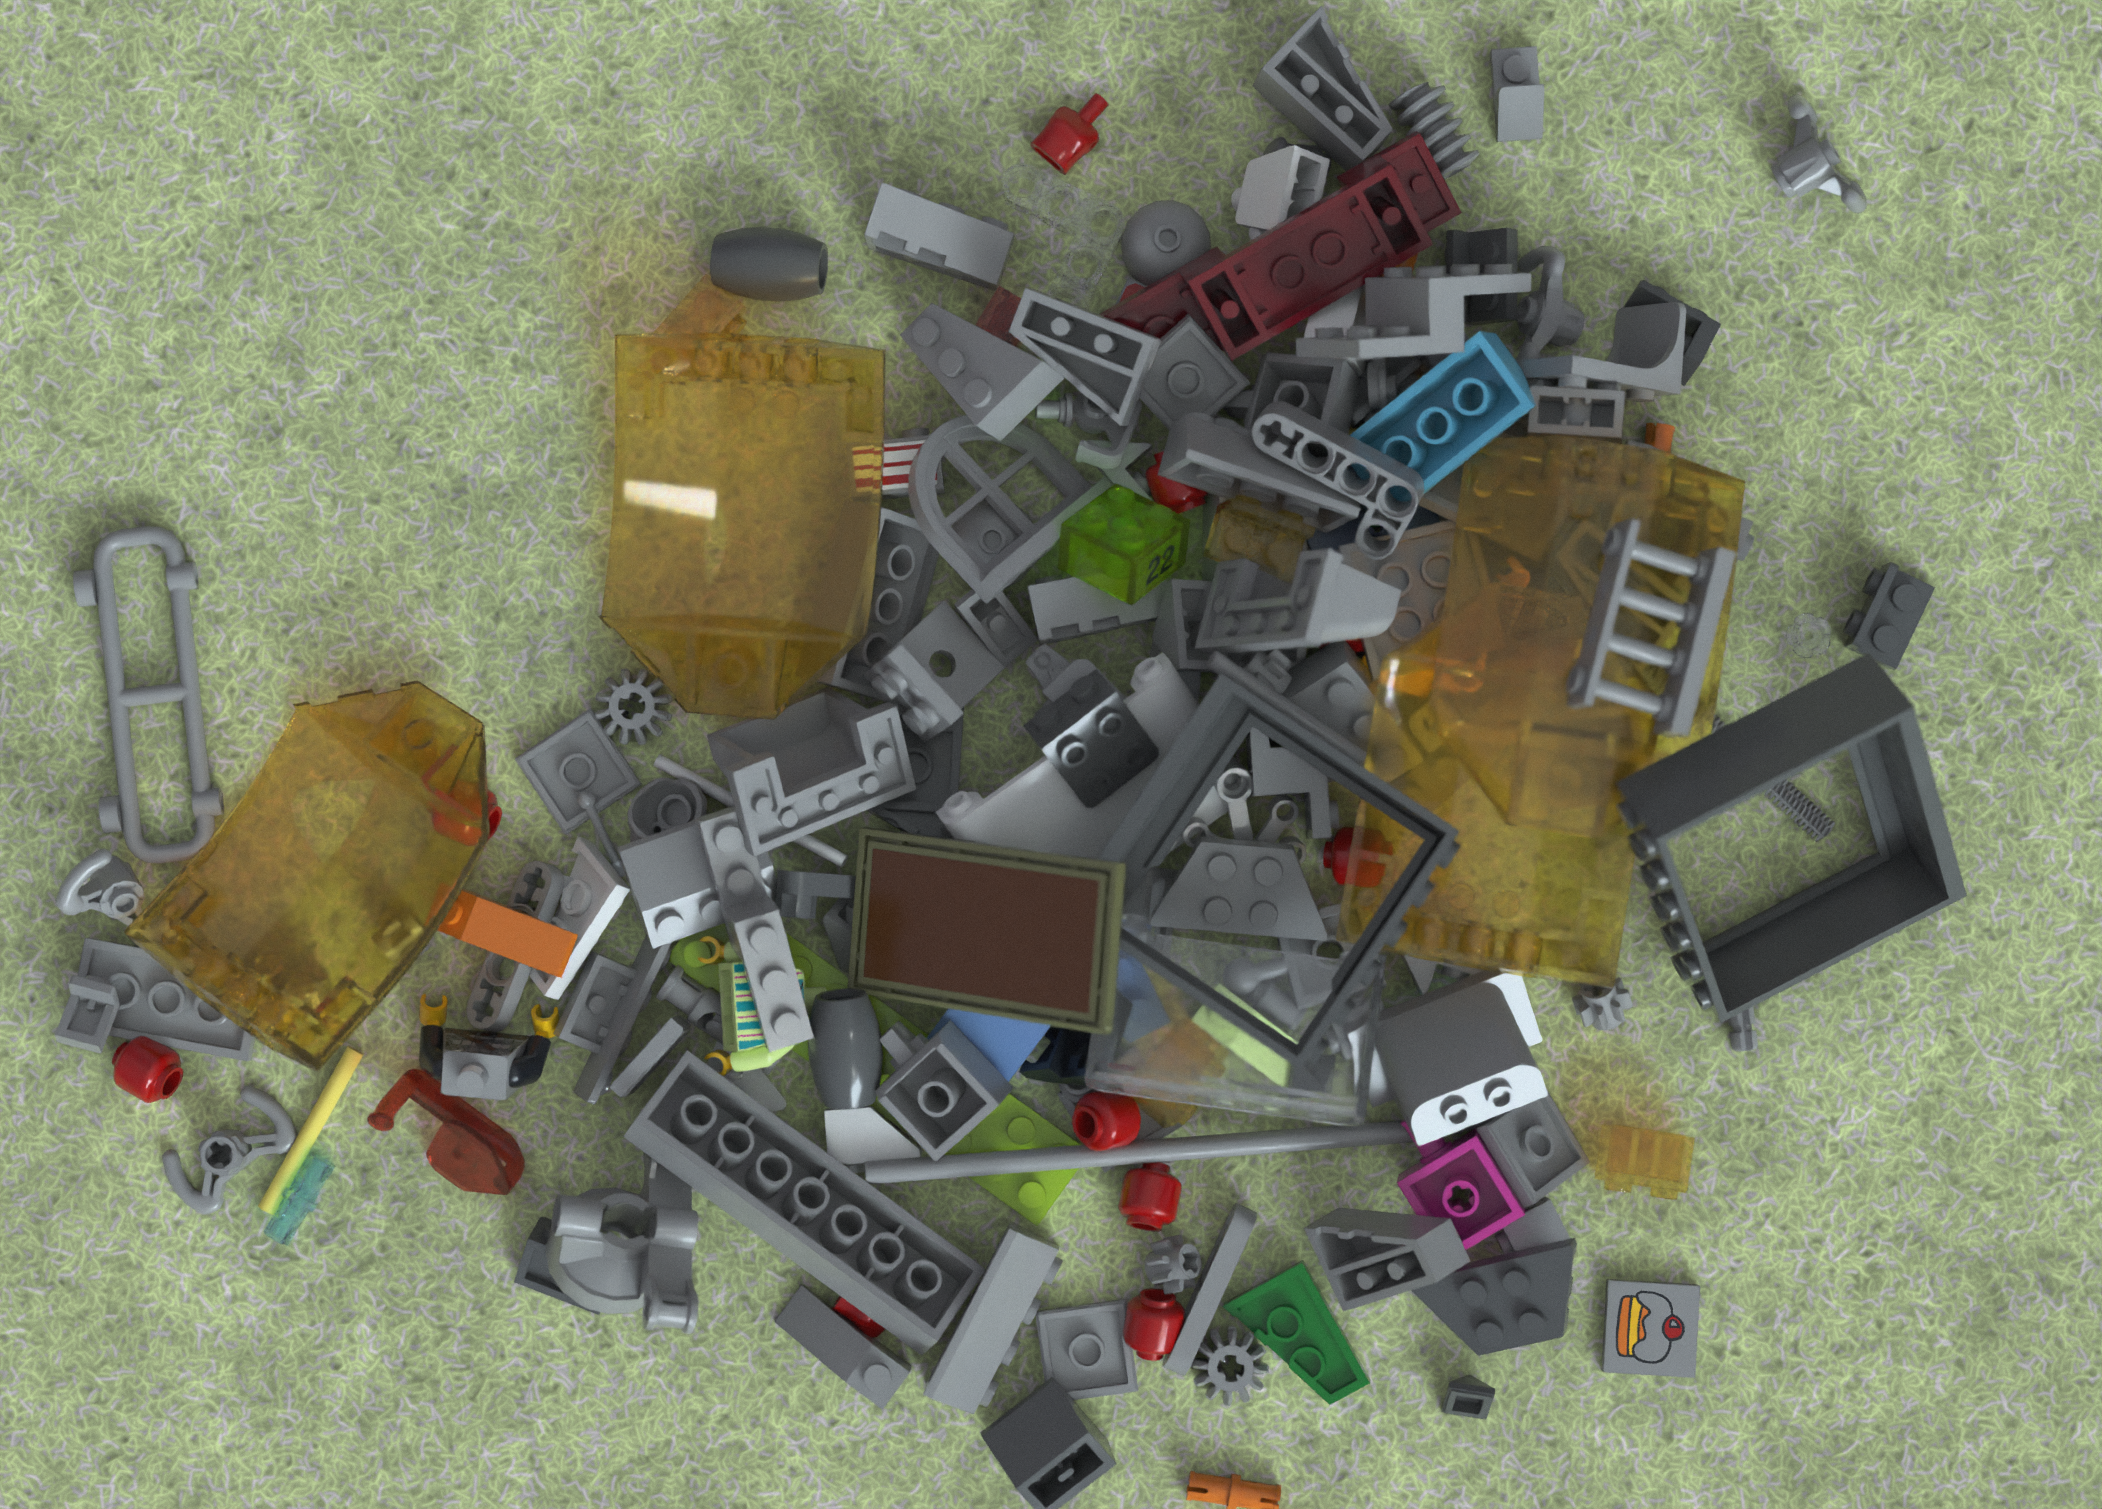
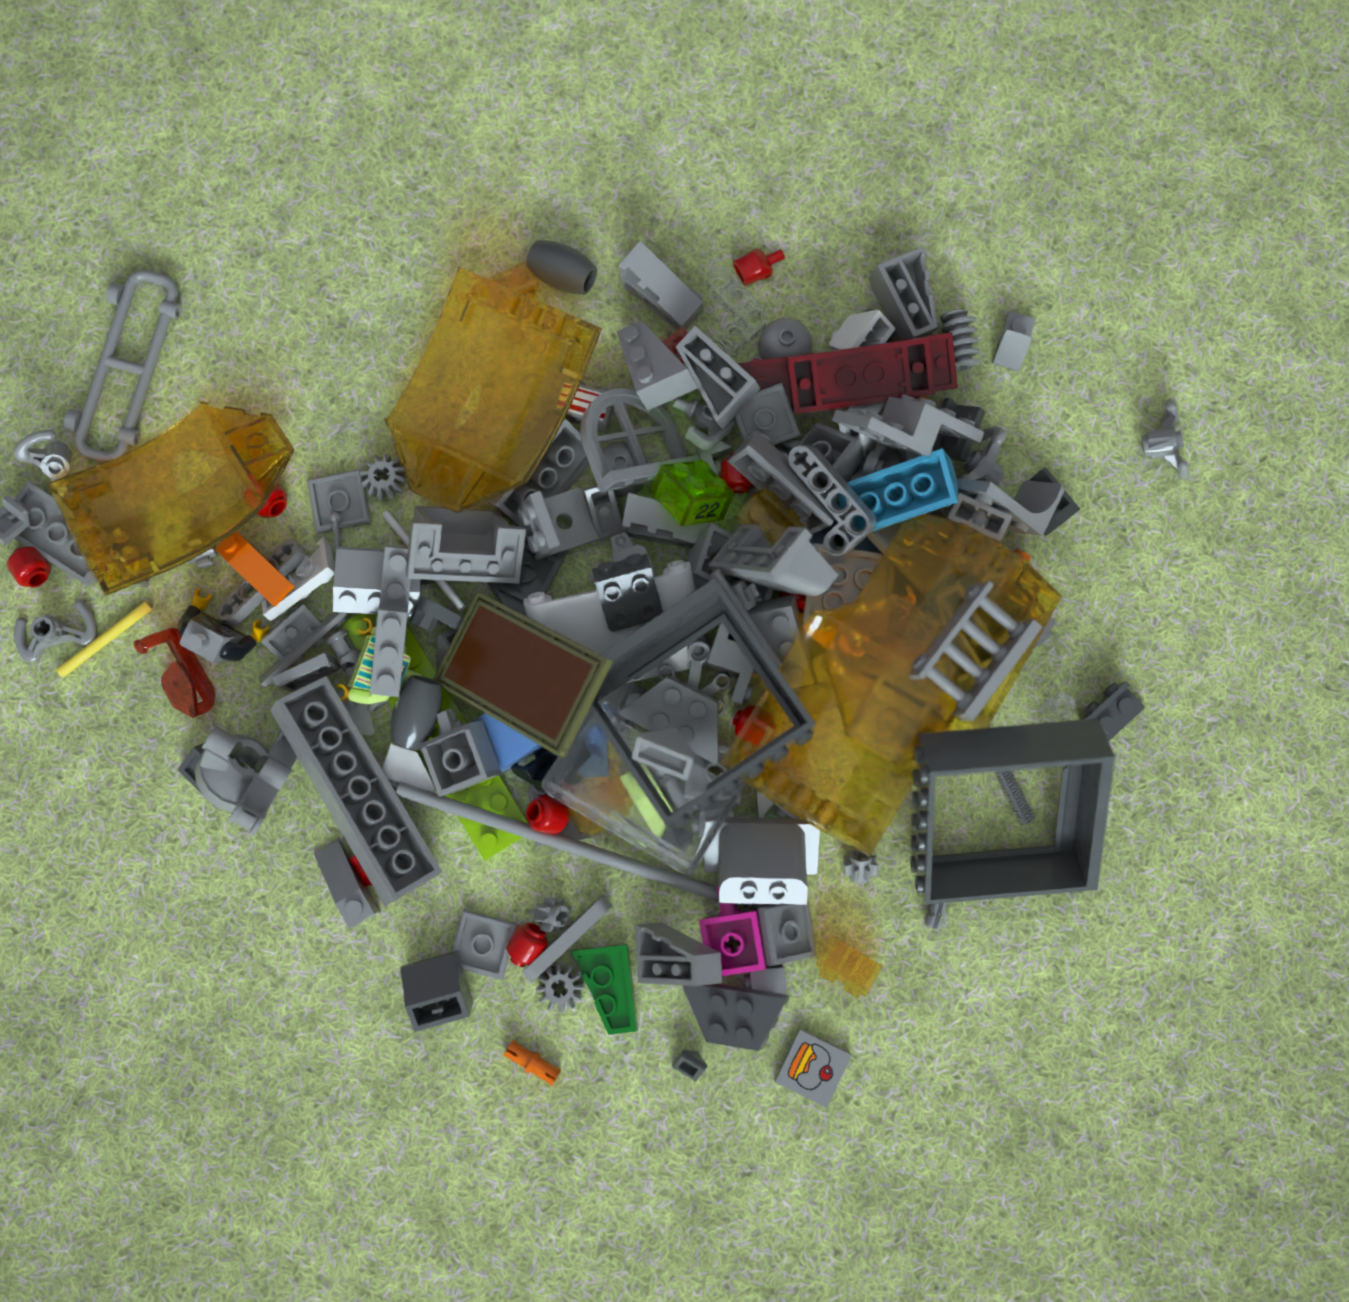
camera: 25 degrees right, 5 degrees down
clear light blue pin [263,1152,336,1246] -> none
light grey hair [627,778,707,842] -> none
light grey slope [923,1221,1063,1414] -> none
red head [1118,1162,1182,1232] -> none
none -> light grey slope [631,727,696,781]

